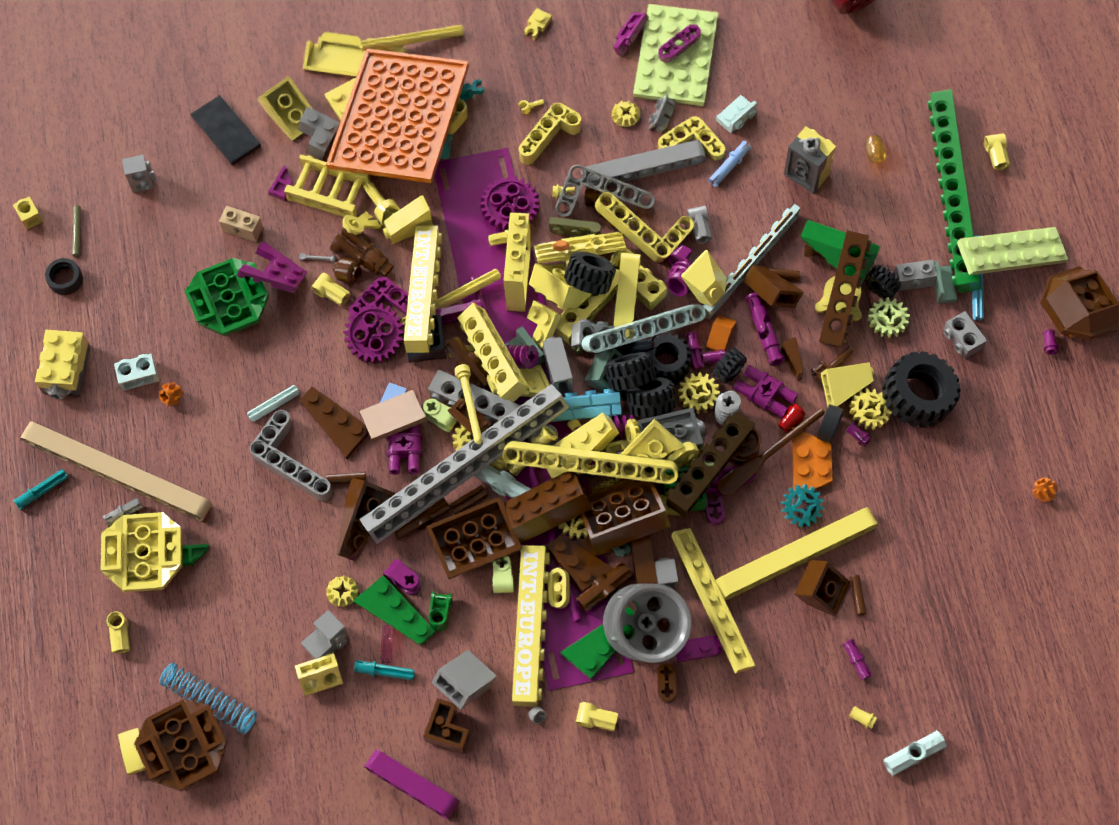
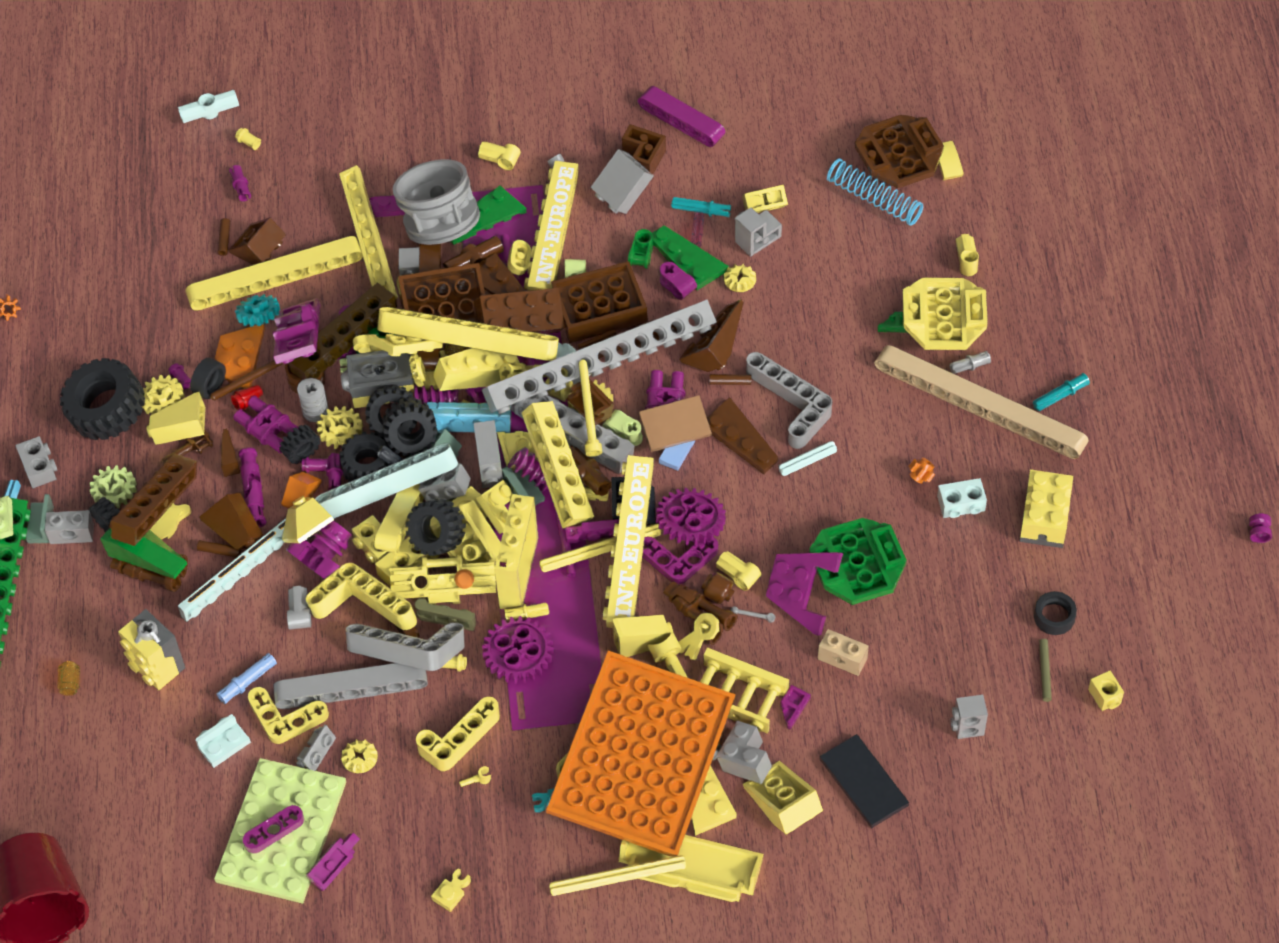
camera: 175 degrees left, 10 degrees down
none -> magenta plate [273,298,320,364]

